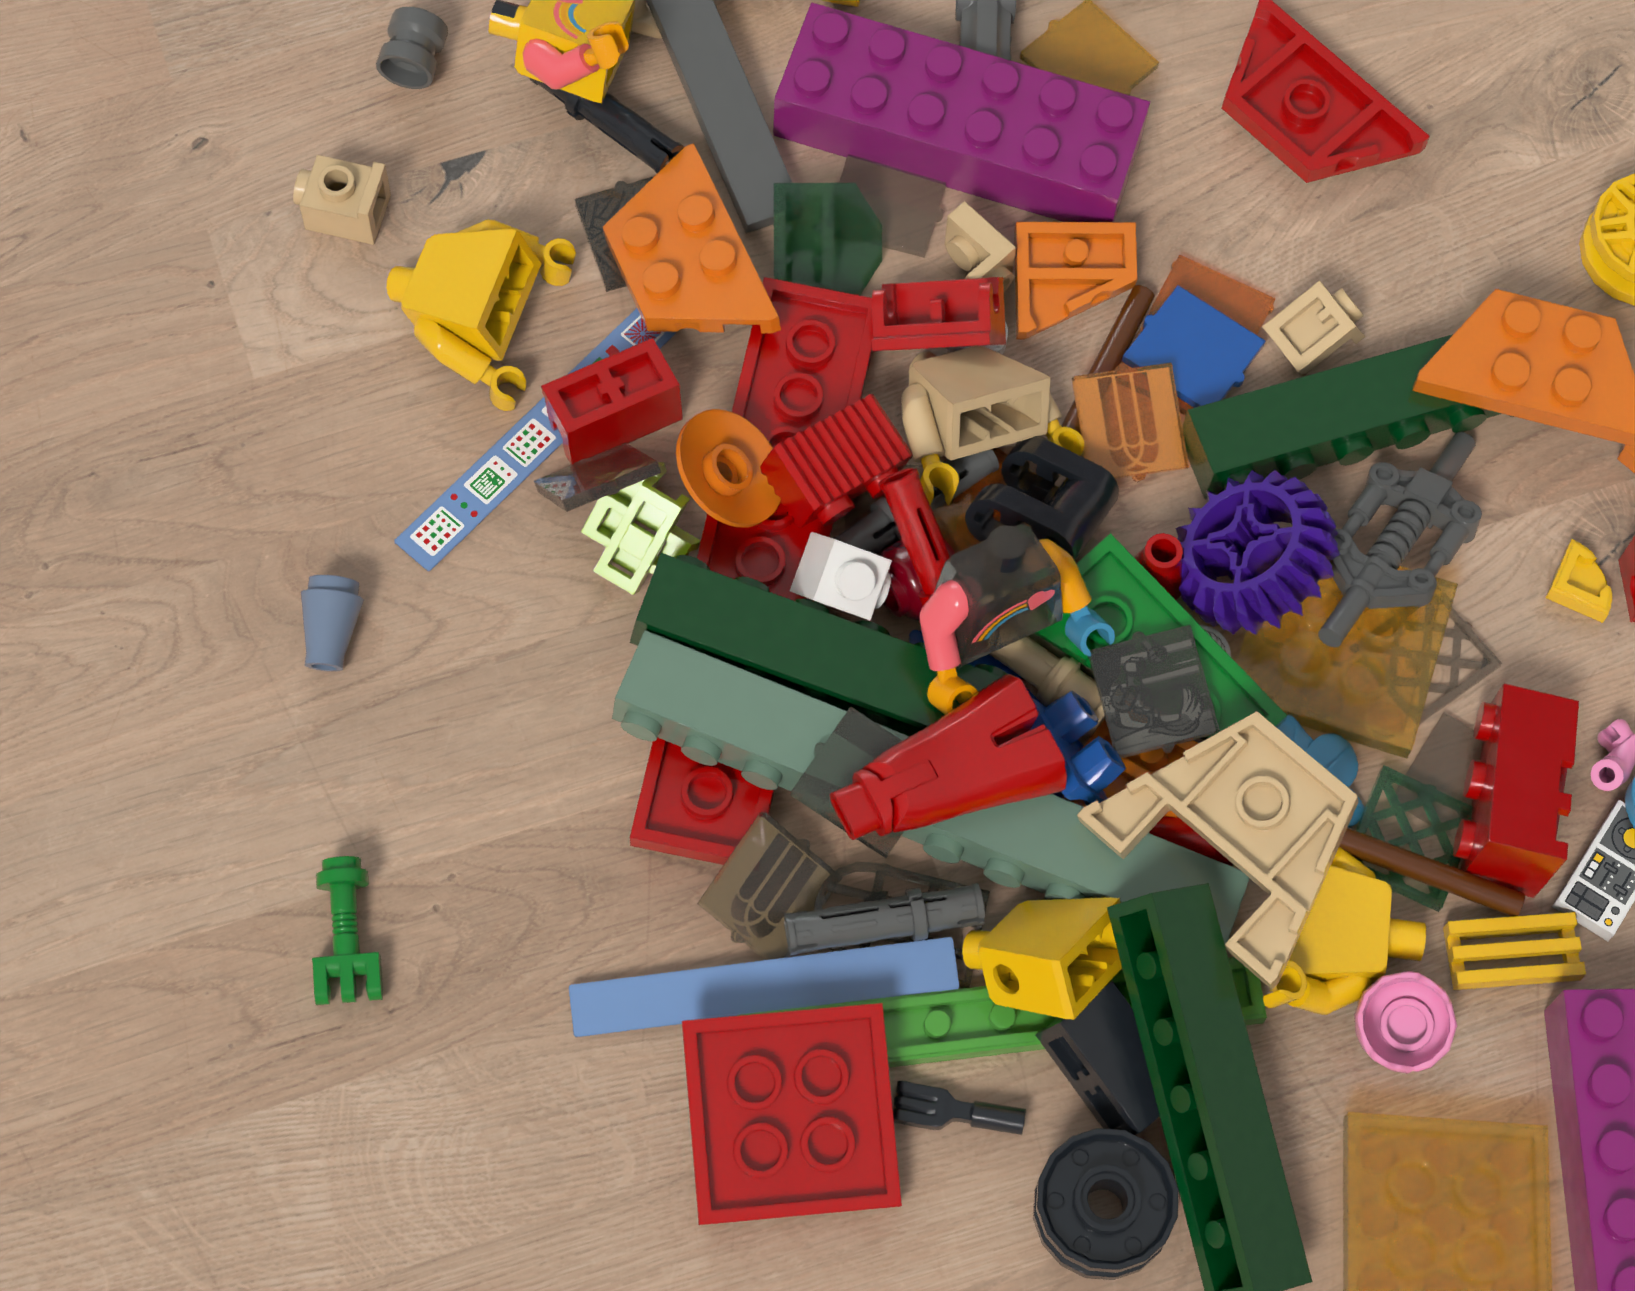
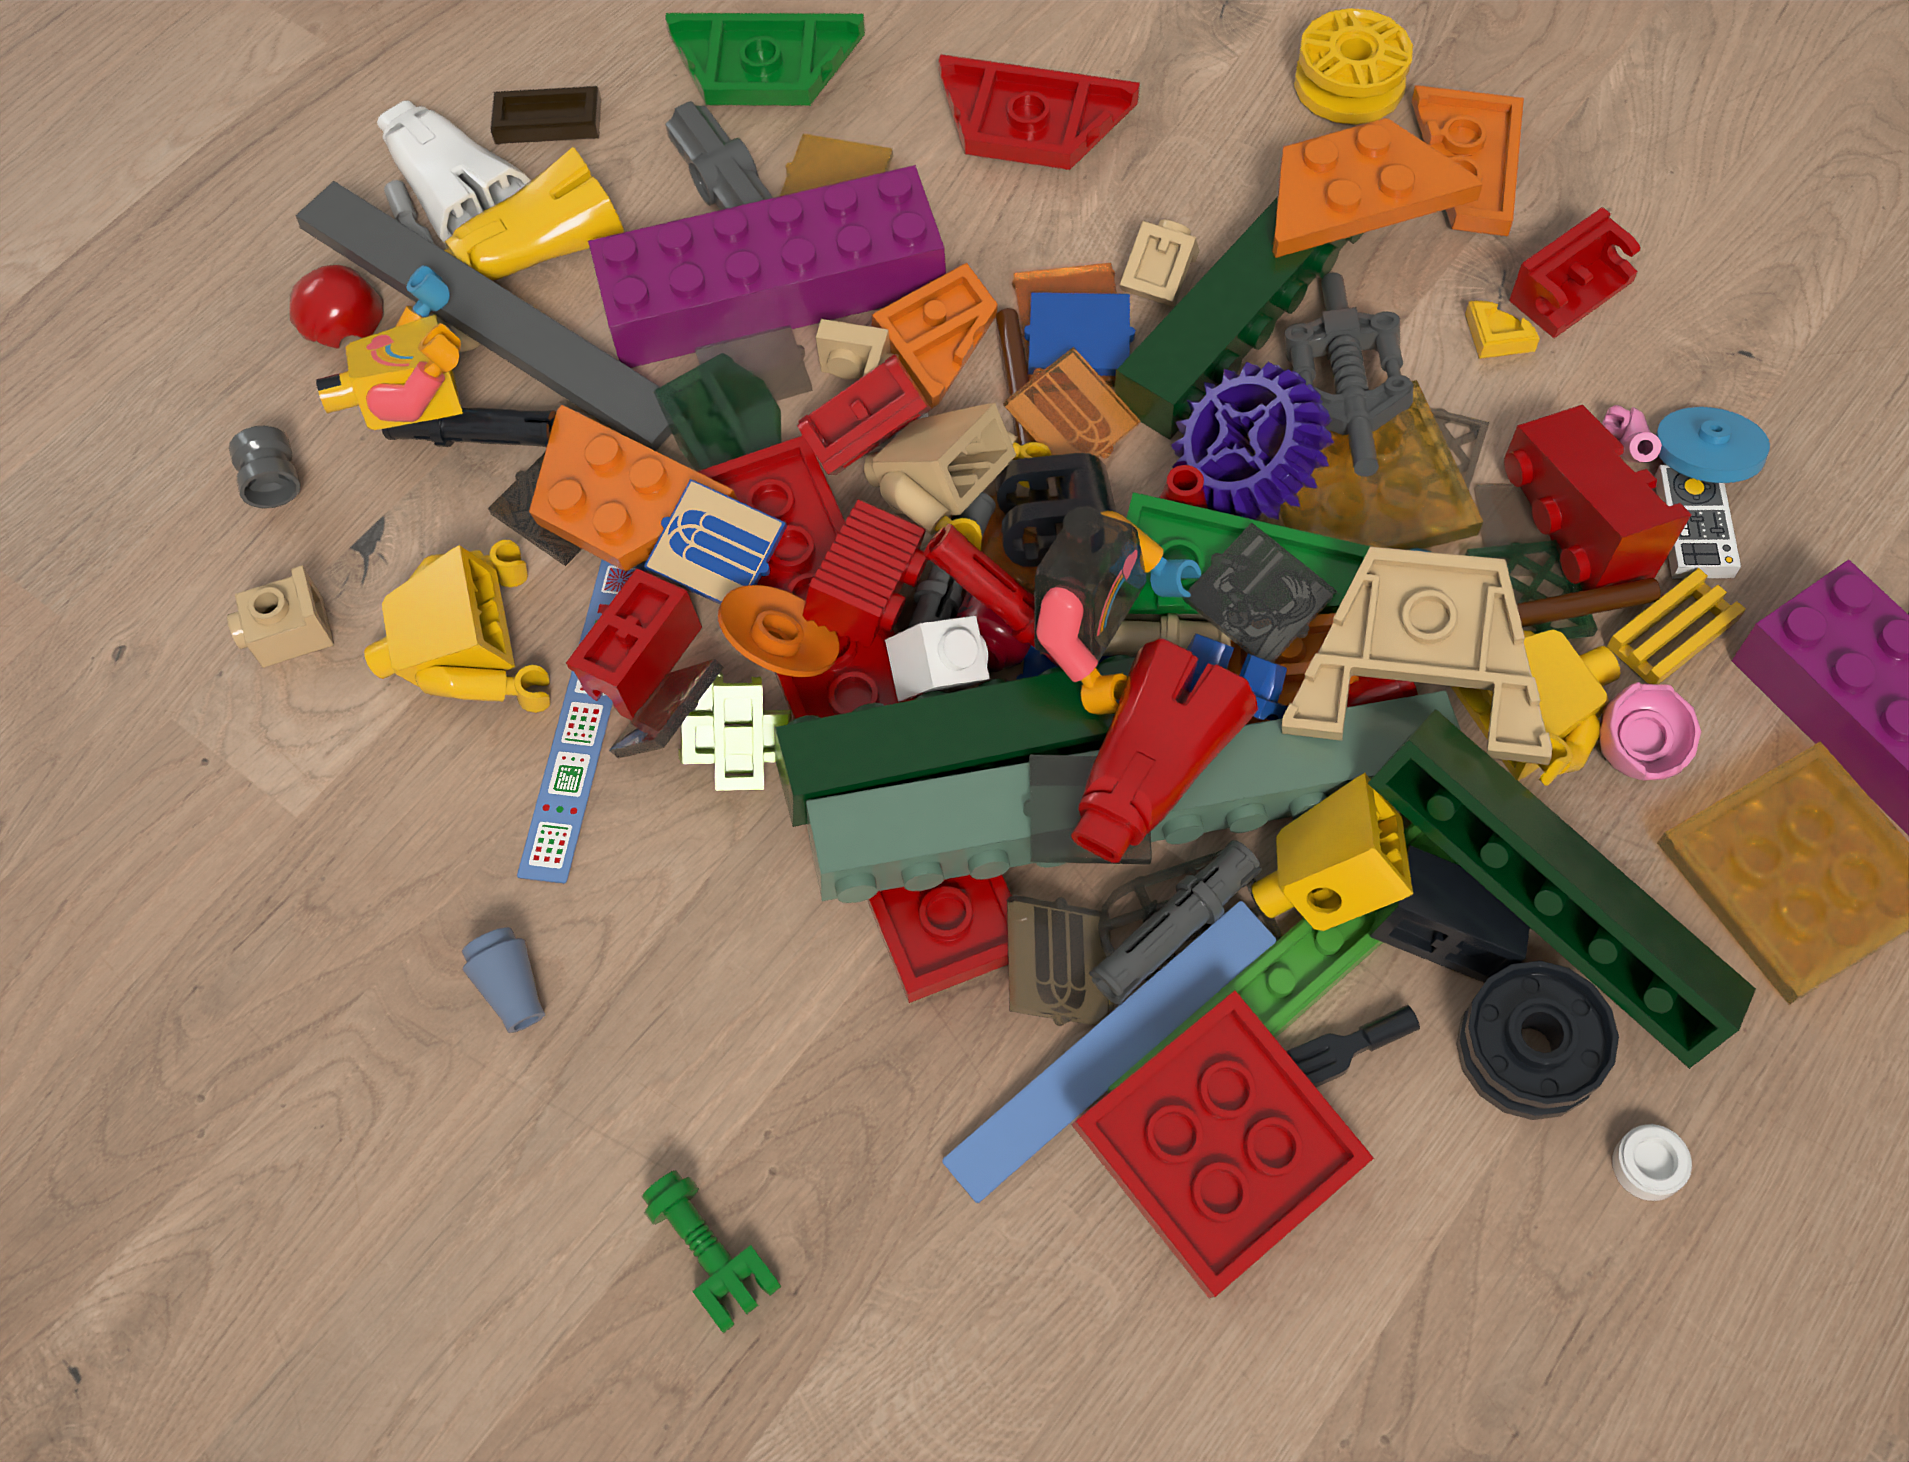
camera: 25 degrees left, 5 degrees down
none -> piece [644,479,787,604]

